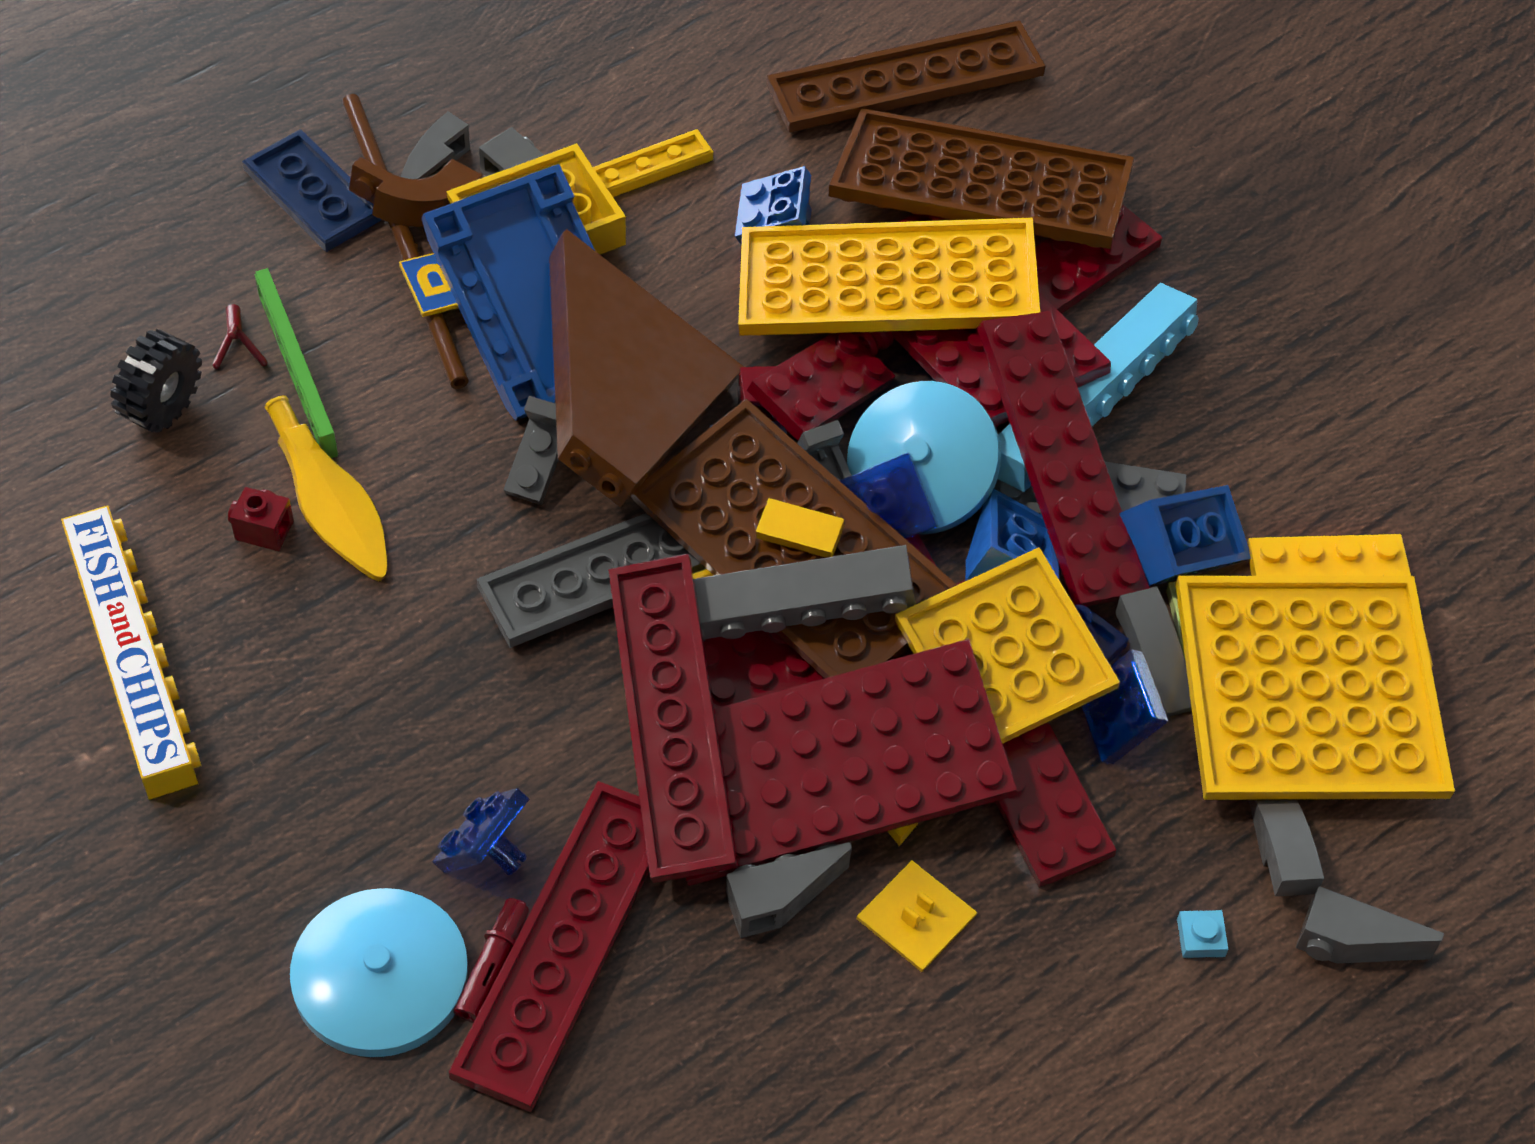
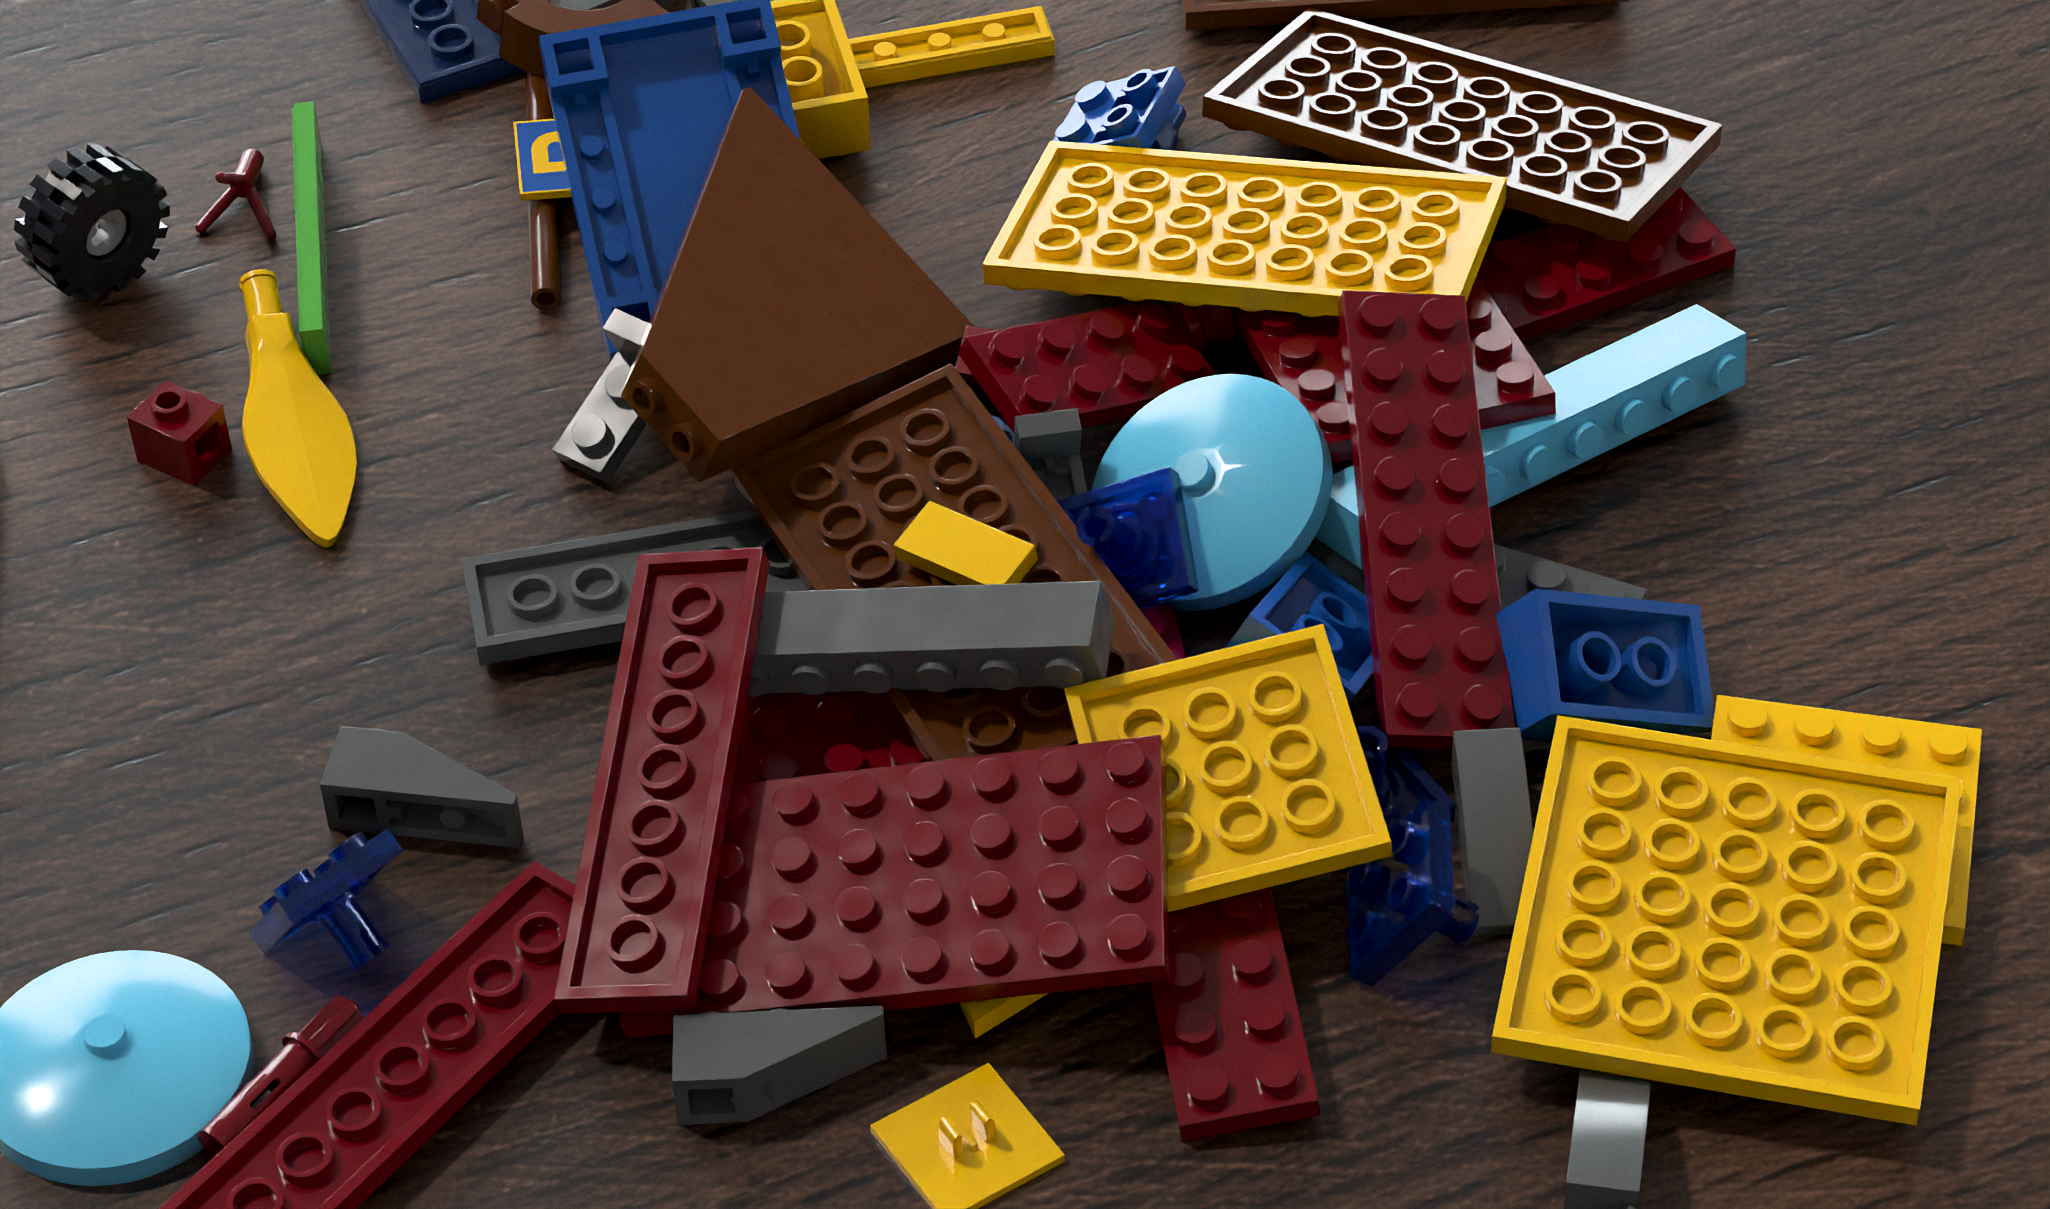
camera: 20 degrees right, 10 degrees down
none -> dark grey slope [320,726,524,848]

